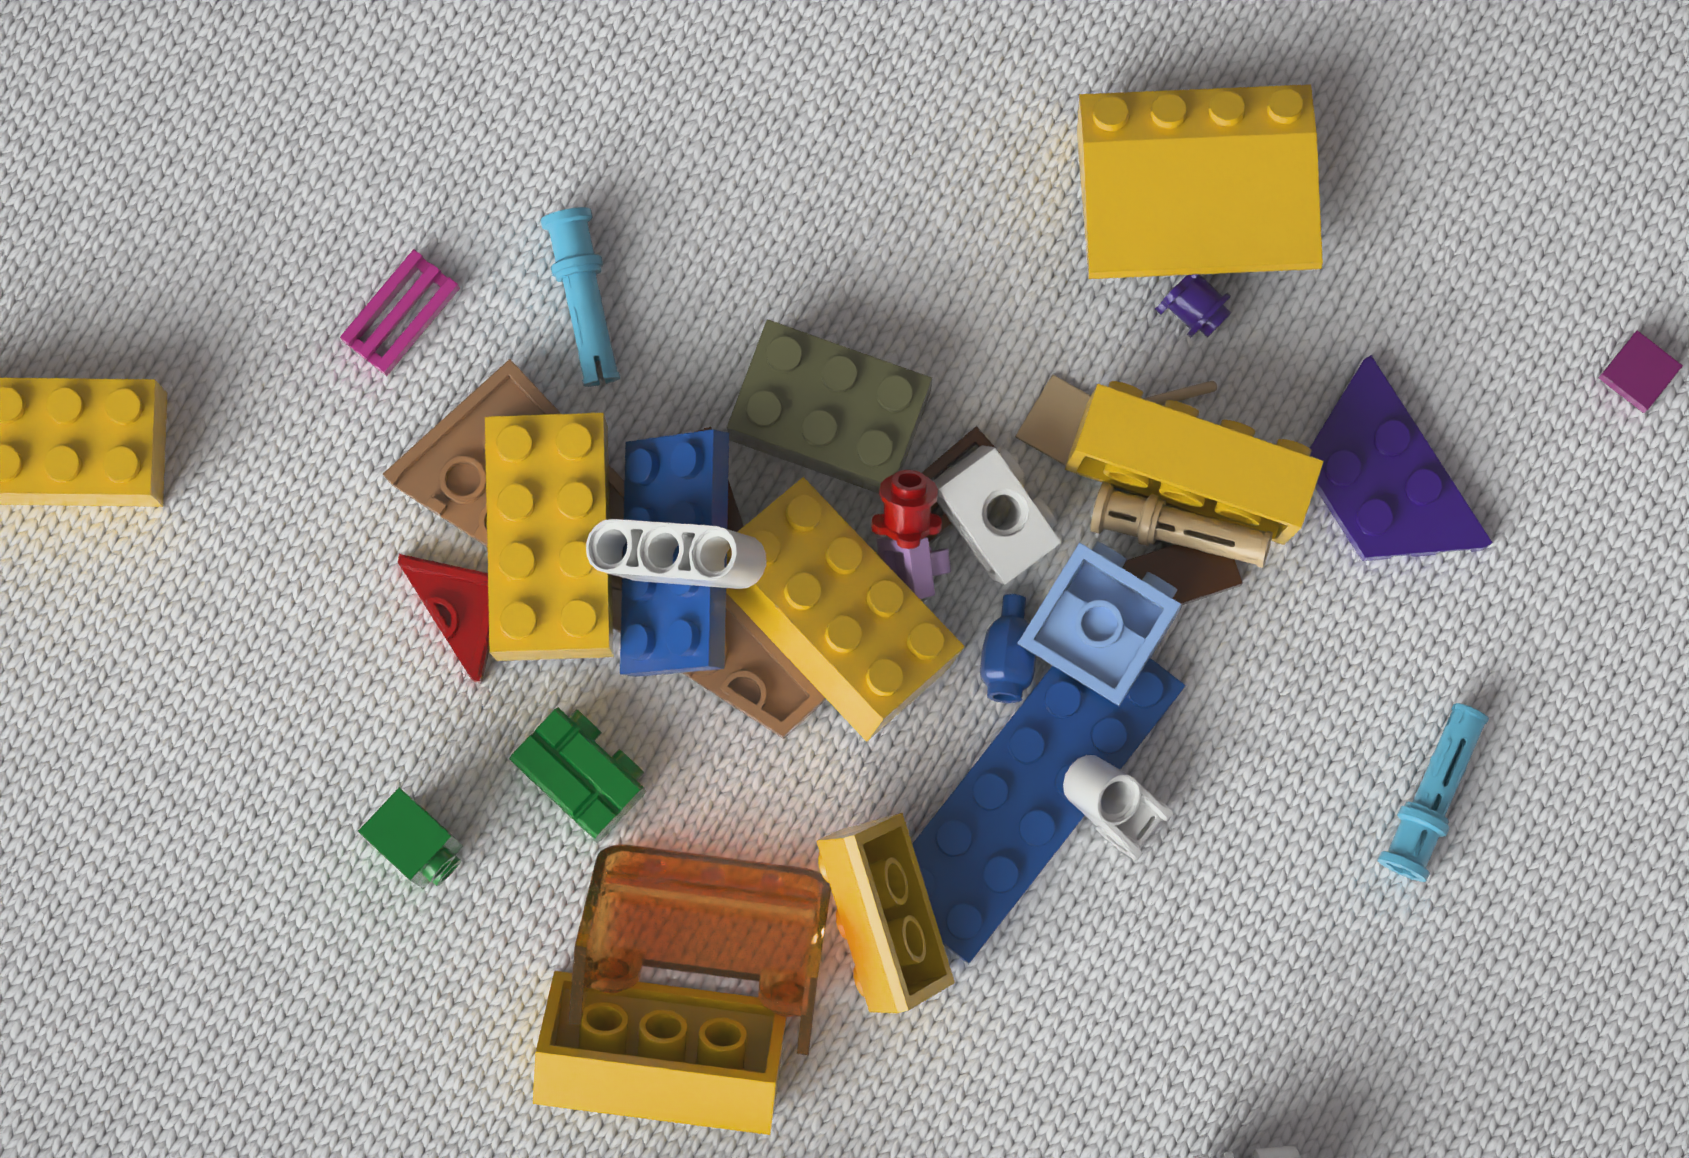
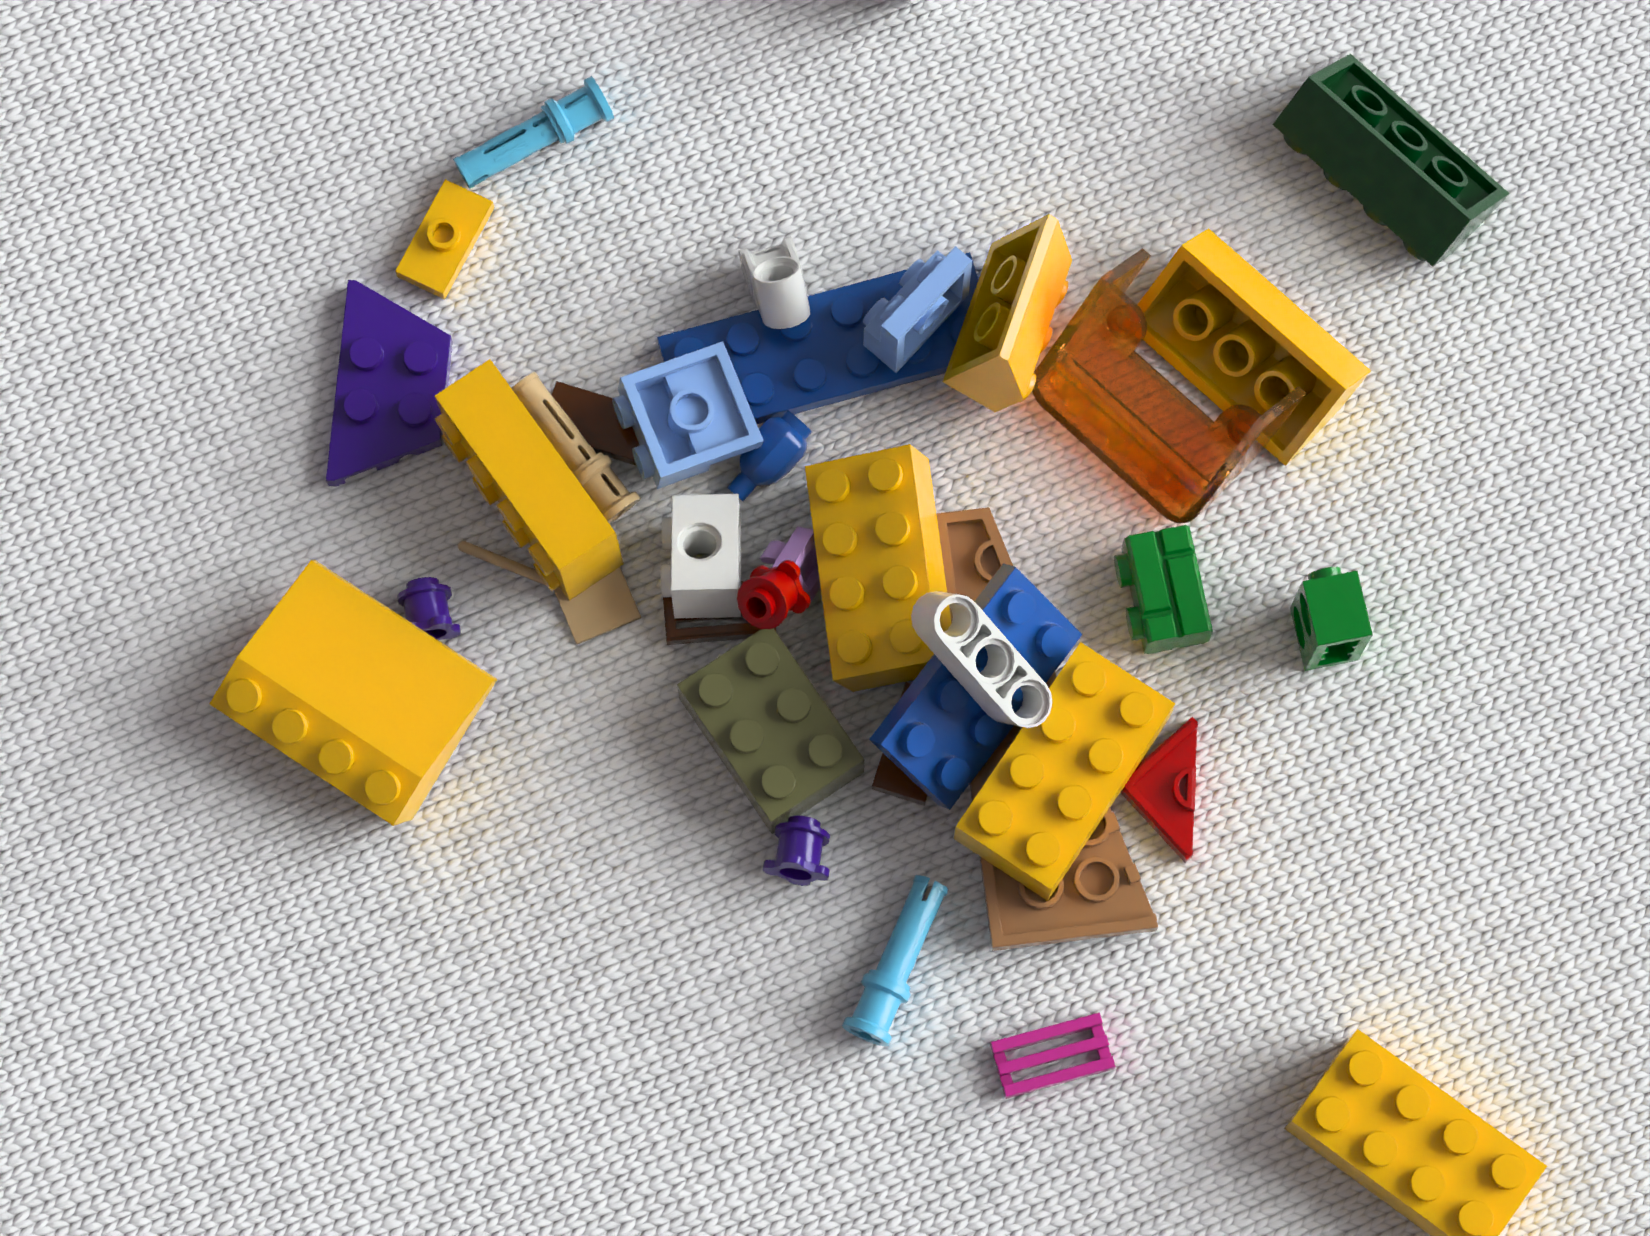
camera: 145 degrees left, 5 degrees down
magenta tile [1598,330,1683,413] -> none
none -> yellow plate [395,179,494,300]
none -> dark purple brick [762,815,830,886]
none -> light blue plate [863,246,972,373]

